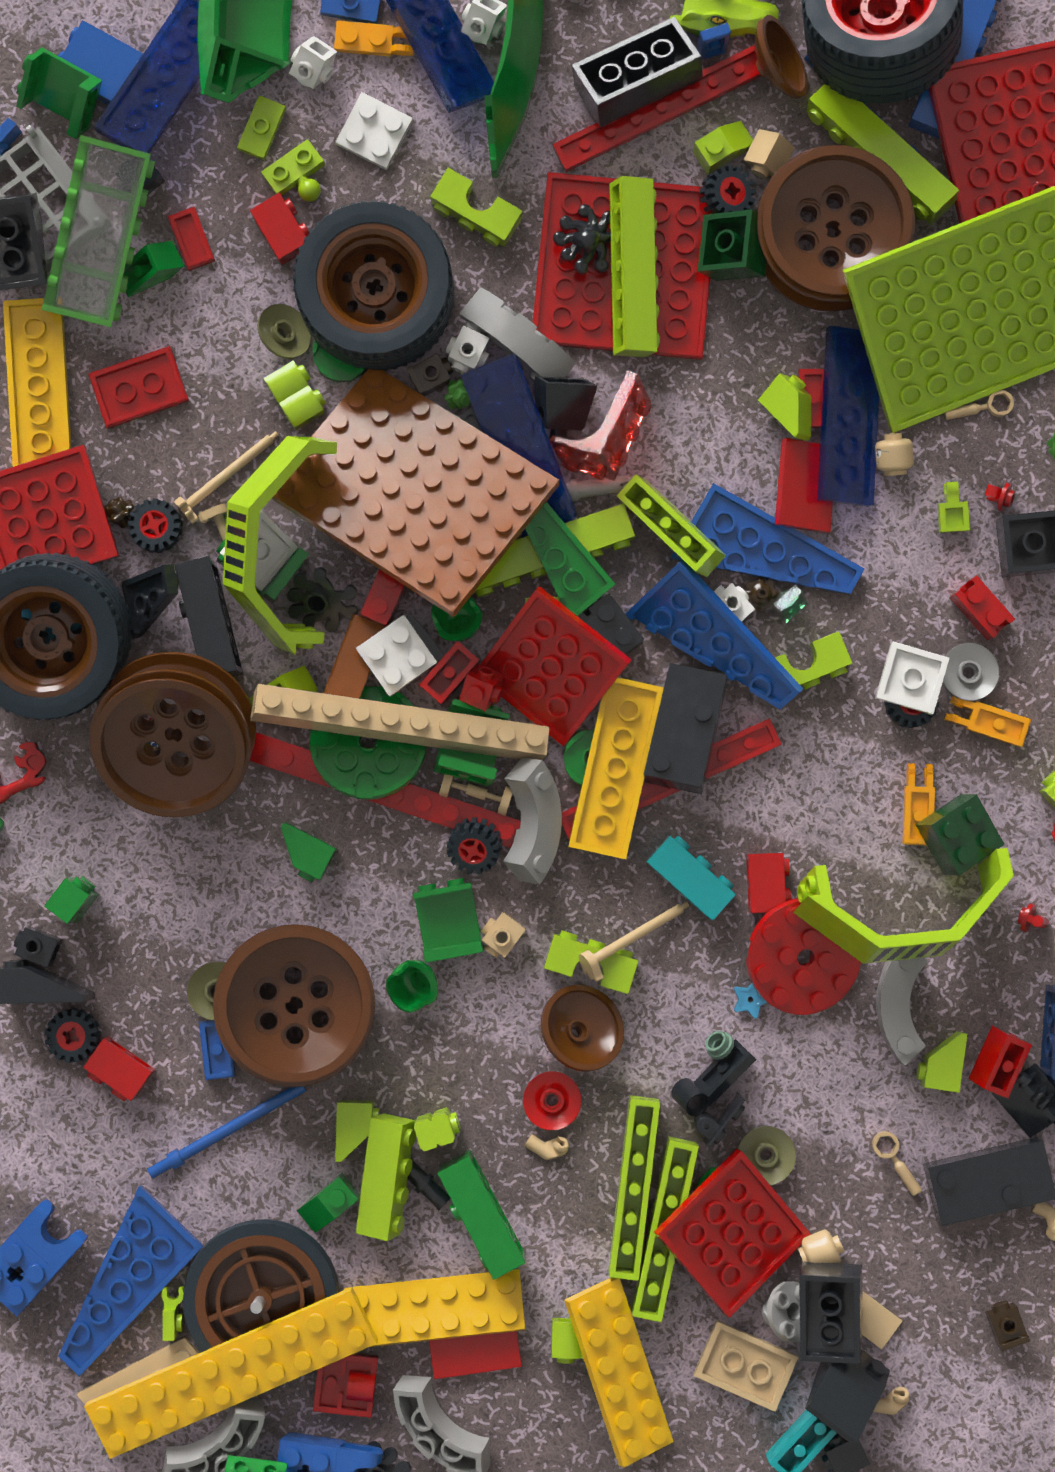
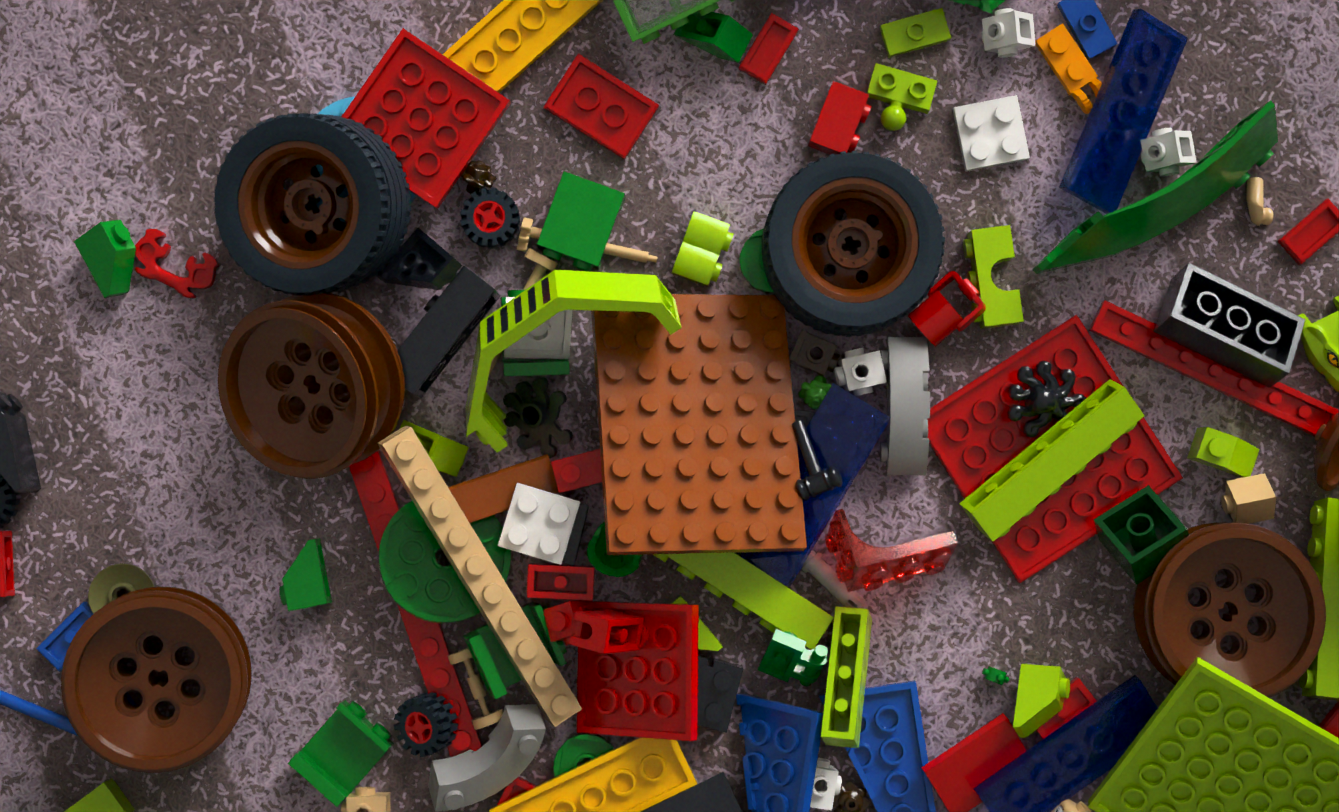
camera: 50 degrees right, 0 degrees up
black brick [14,926,63,967] -> none
green brick [44,876,99,924] -> none
olive dish [257,304,311,359] -> none
green helmet [386,960,438,1013] -> none
green wing [525,502,615,616] -> none
black torso [535,376,597,445] -> none
blue plate [697,23,731,60] -> none
black wheel [699,165,756,214] -> none
none -> green panel [537,171,626,272]
none -> red brick [569,609,644,654]
none -> green plate [757,629,828,687]
none -> black piece [792,420,843,501]
none -> red piece [908,271,986,347]
none -> green piece [982,666,1009,685]

